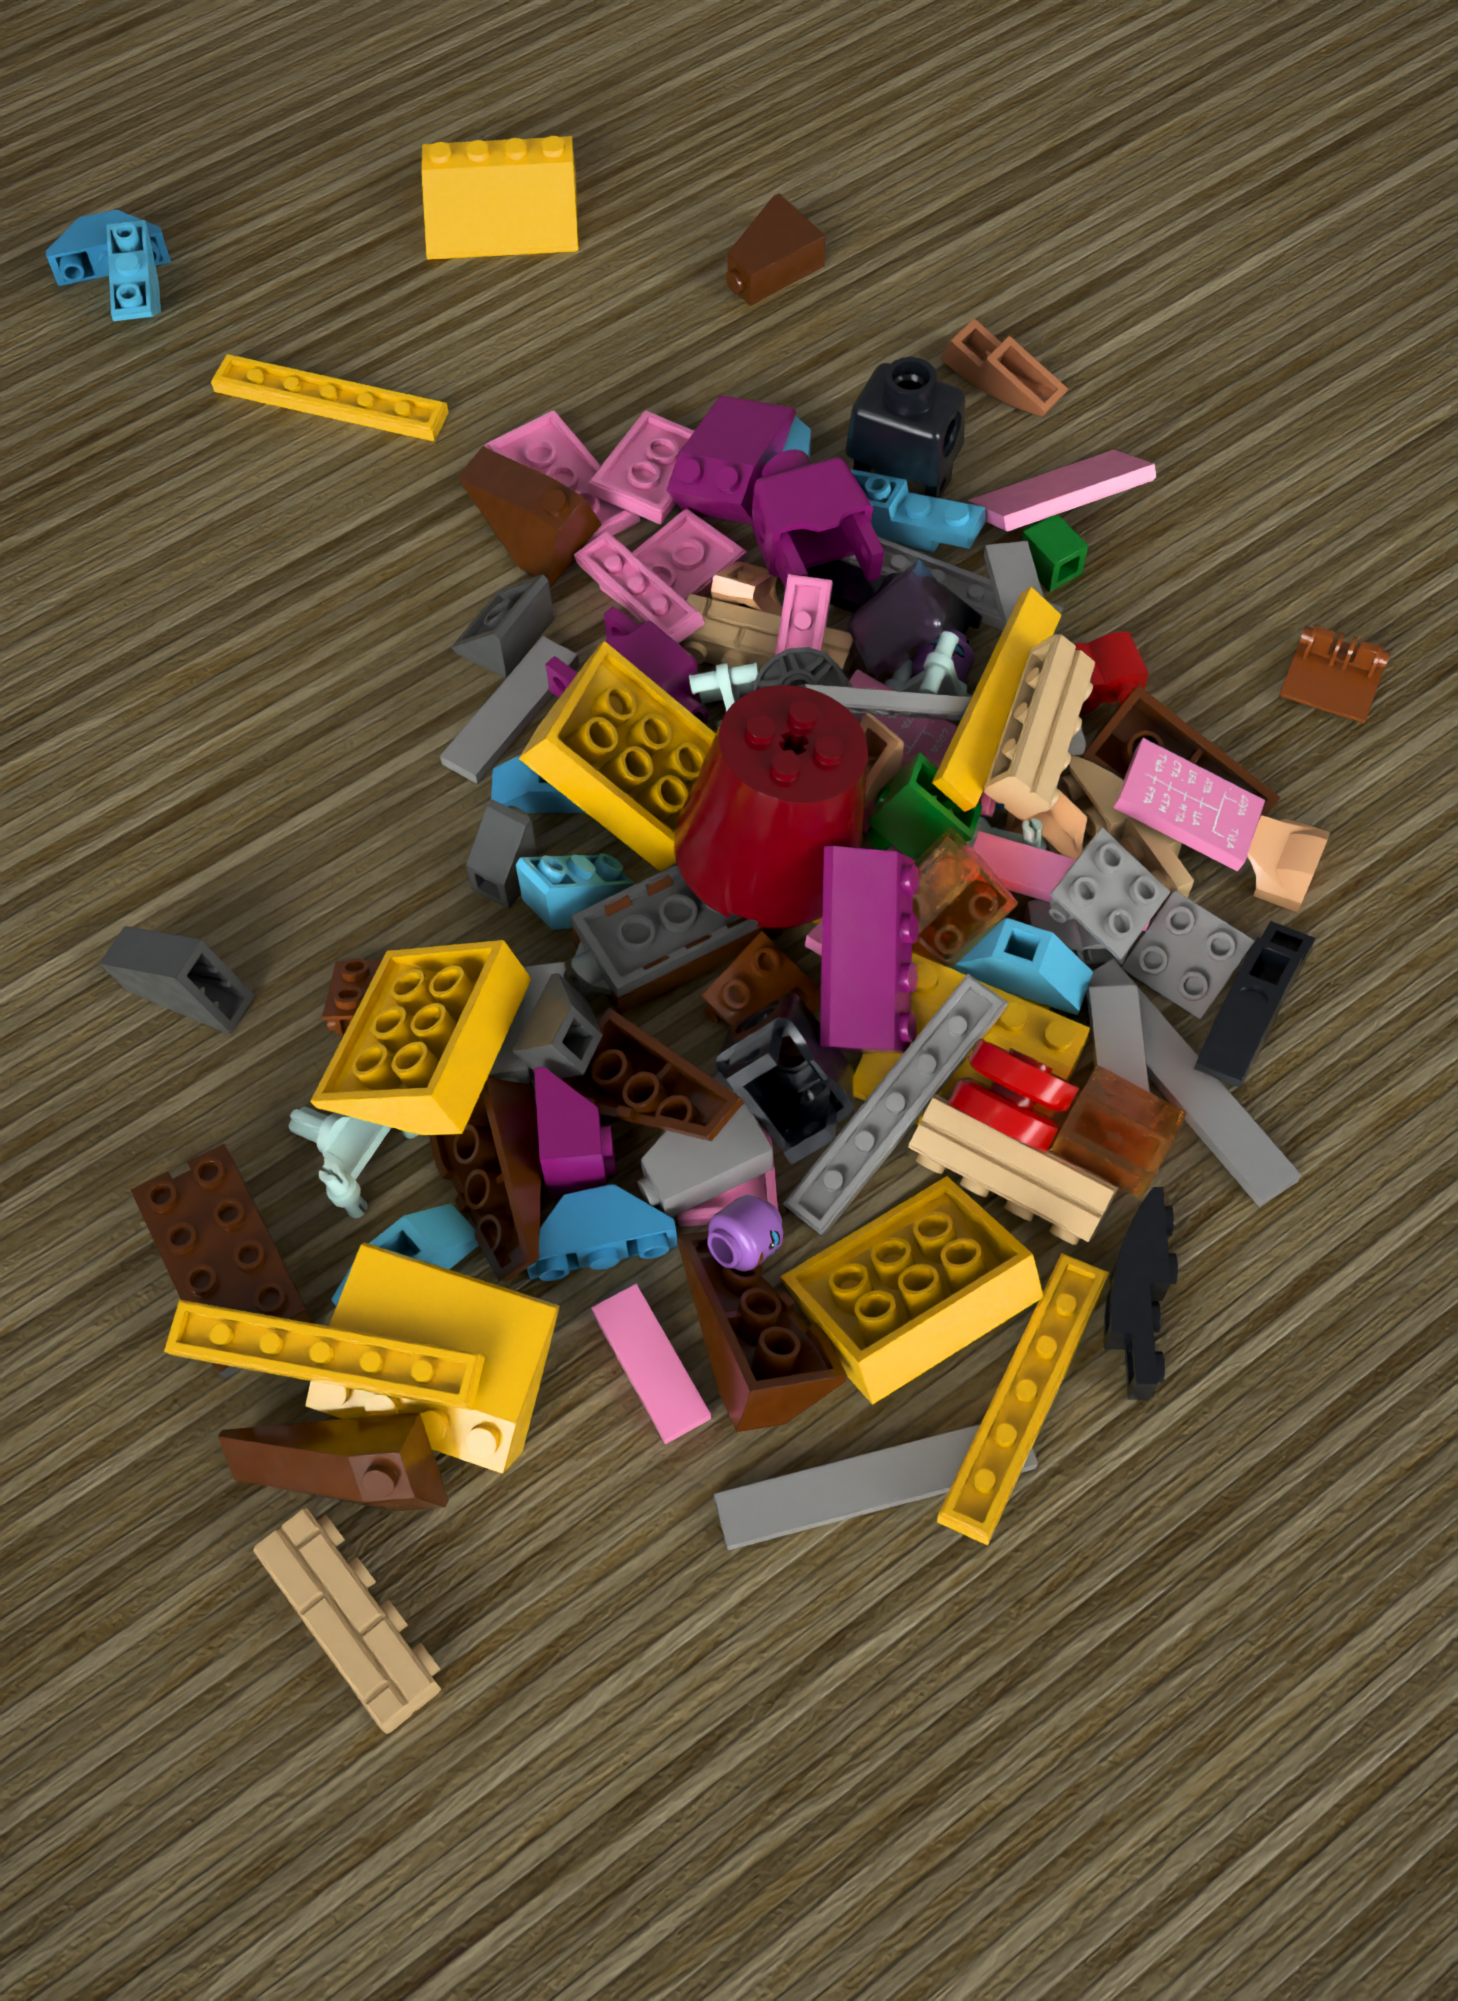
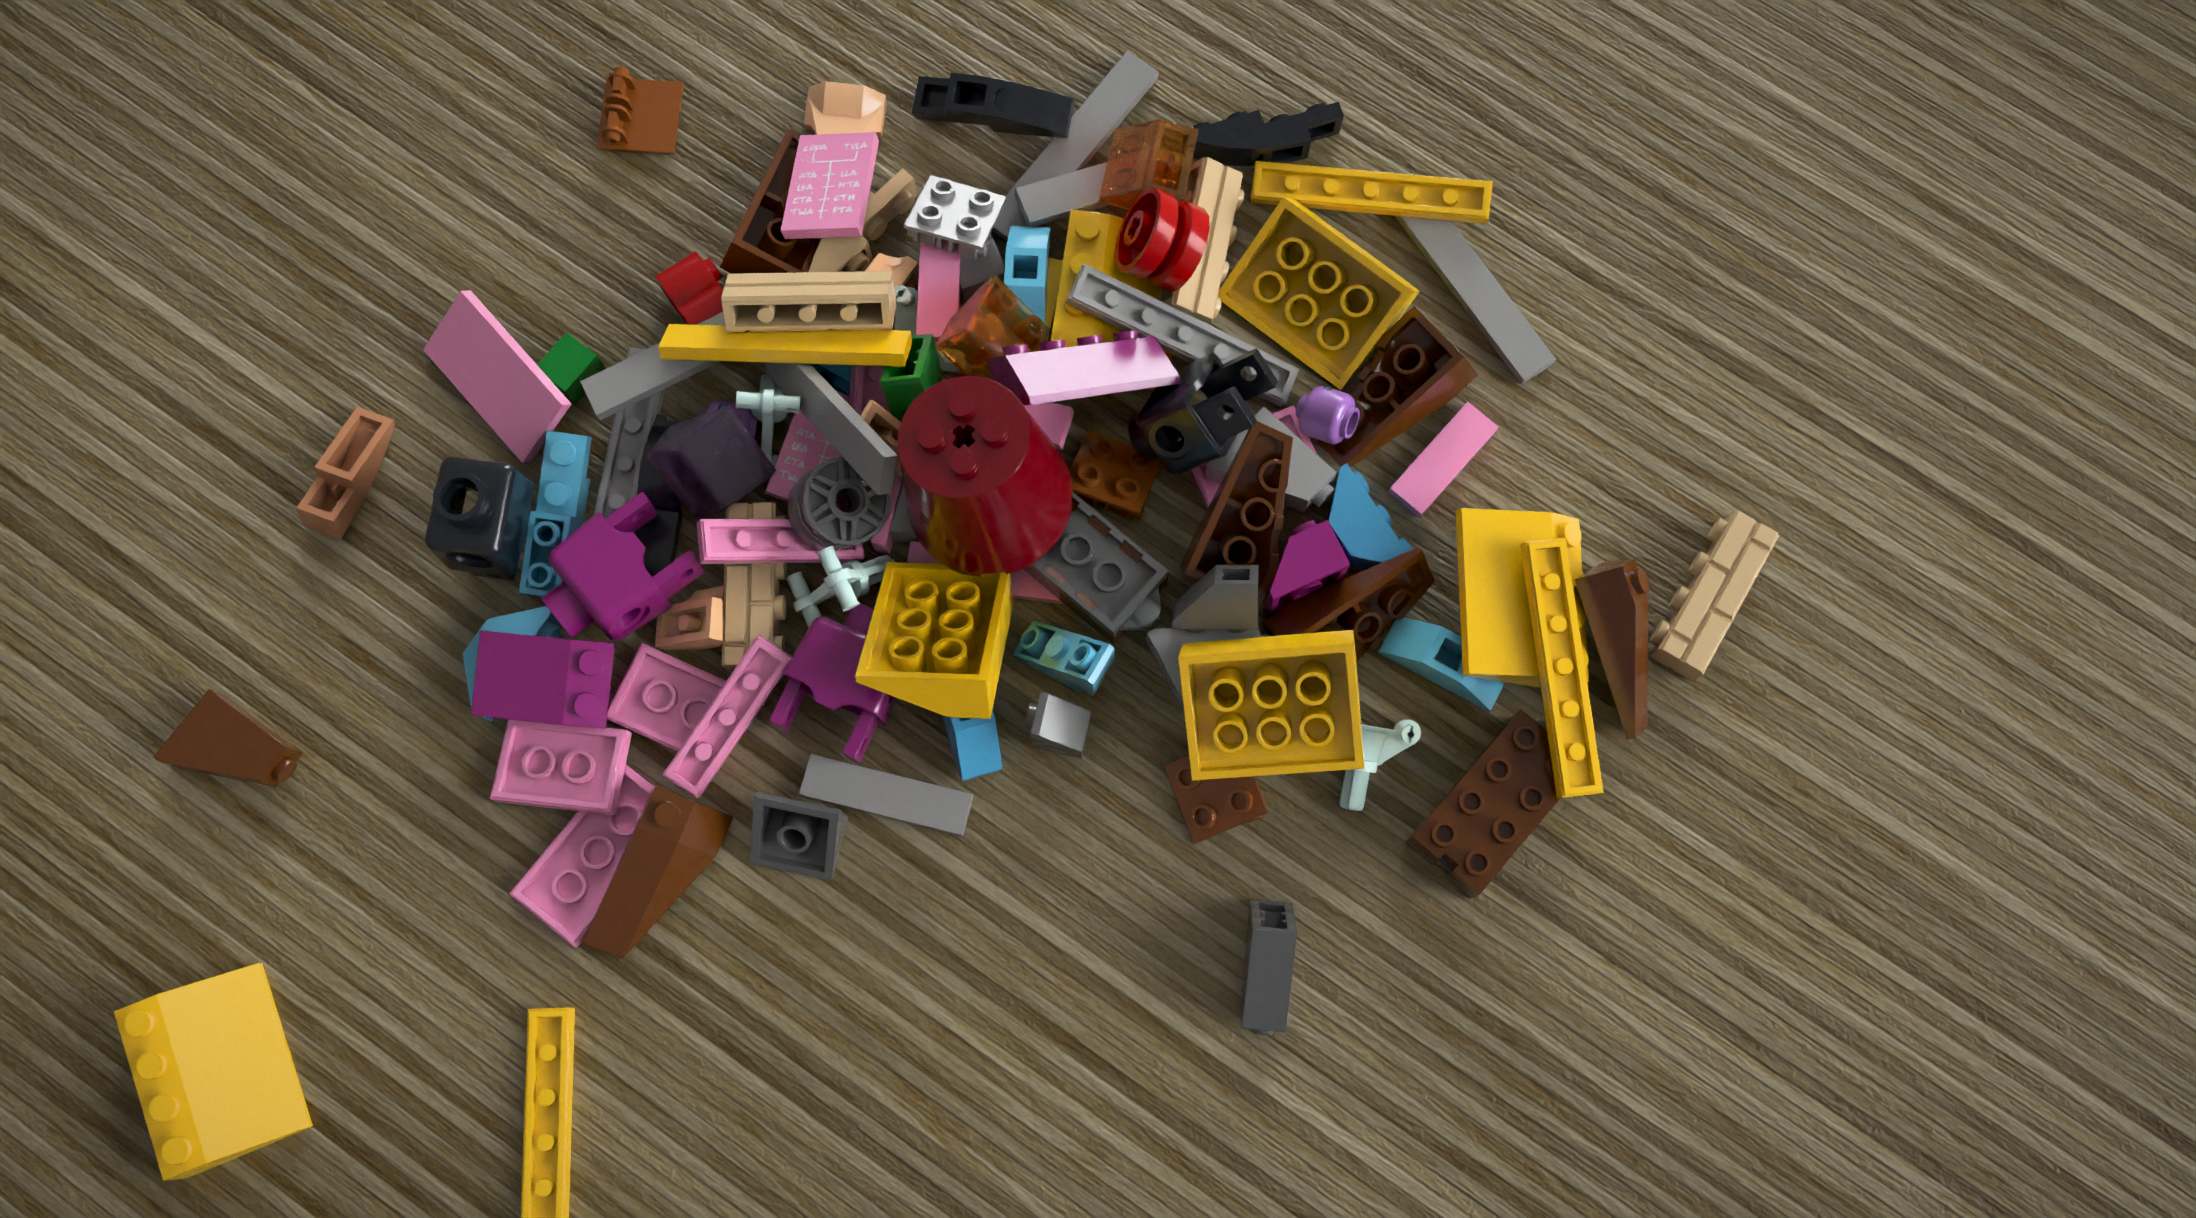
camera: 110 degrees left, 15 degrees up
light grey hinge [1121,890,1255,1020] -> none

